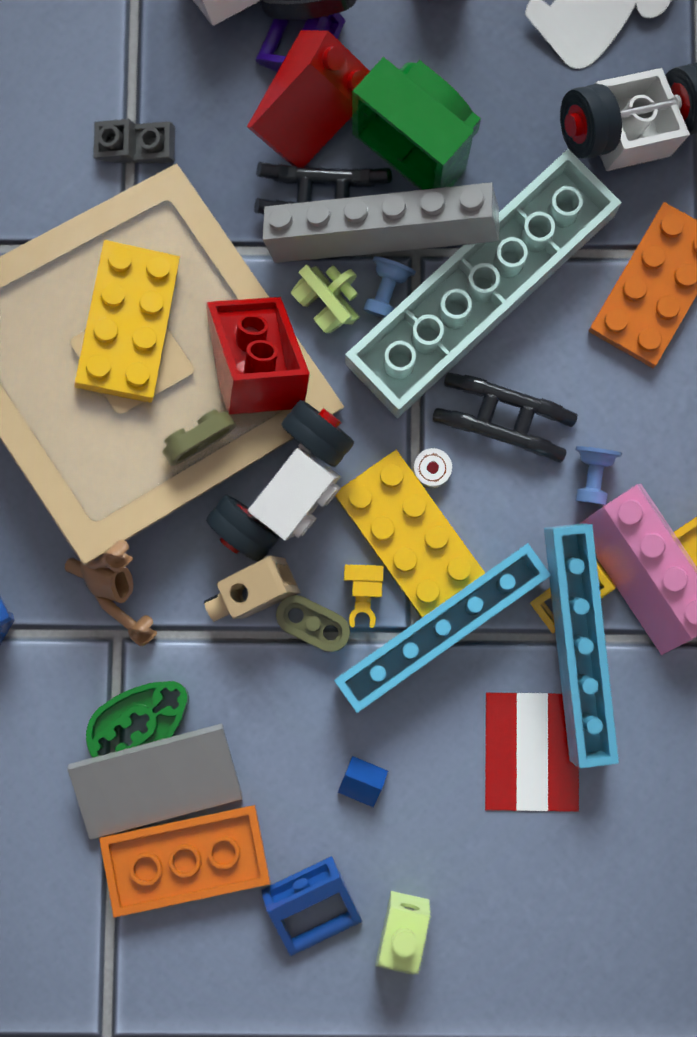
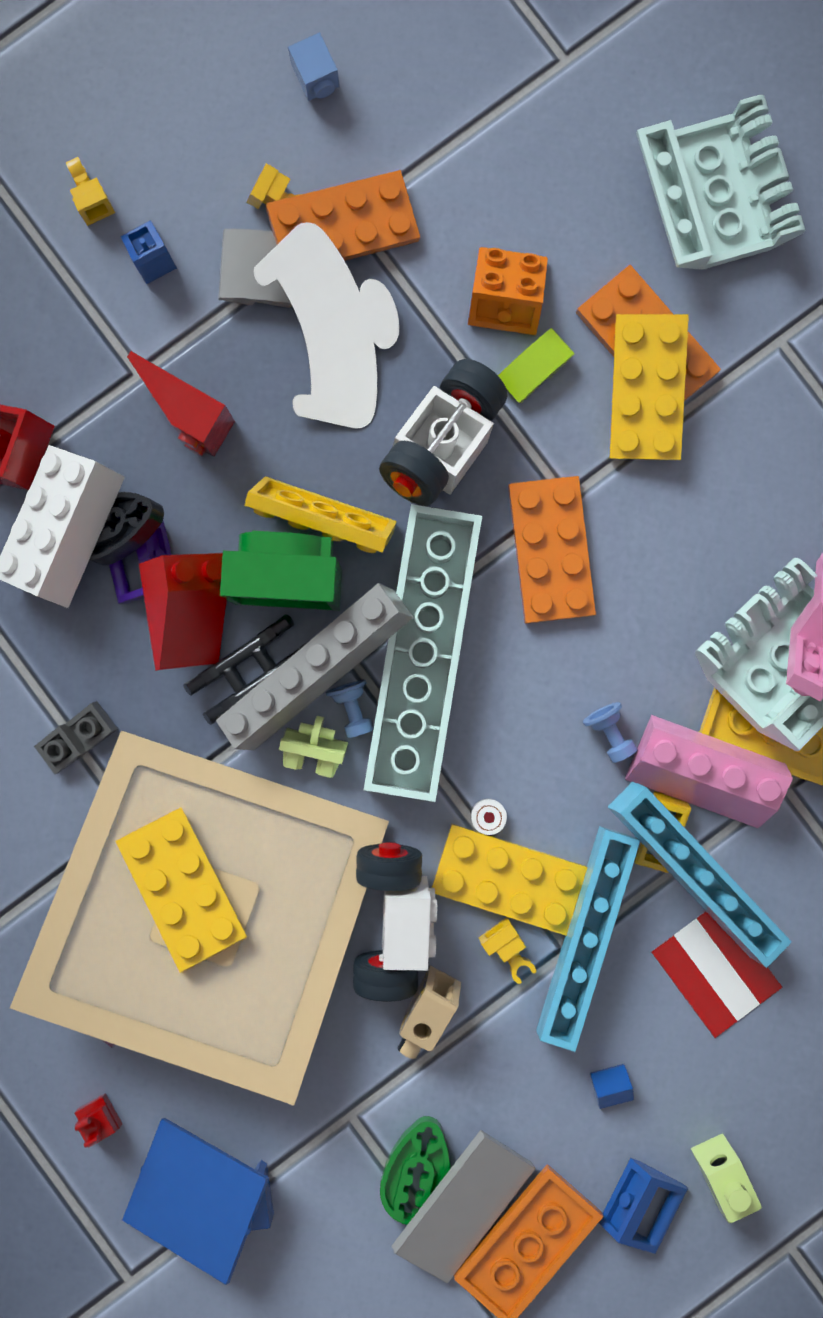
camera: 35 degrees left, 5 degrees up
medium nougat piece [65,540,157,646] -> none
olive plate [162,409,236,466] -> none
red slope [206,297,310,415] -> none
olive plate [276,595,350,652] -> none
black piece [433,372,578,463] -> none
none -> yellow plate [244,476,397,553]

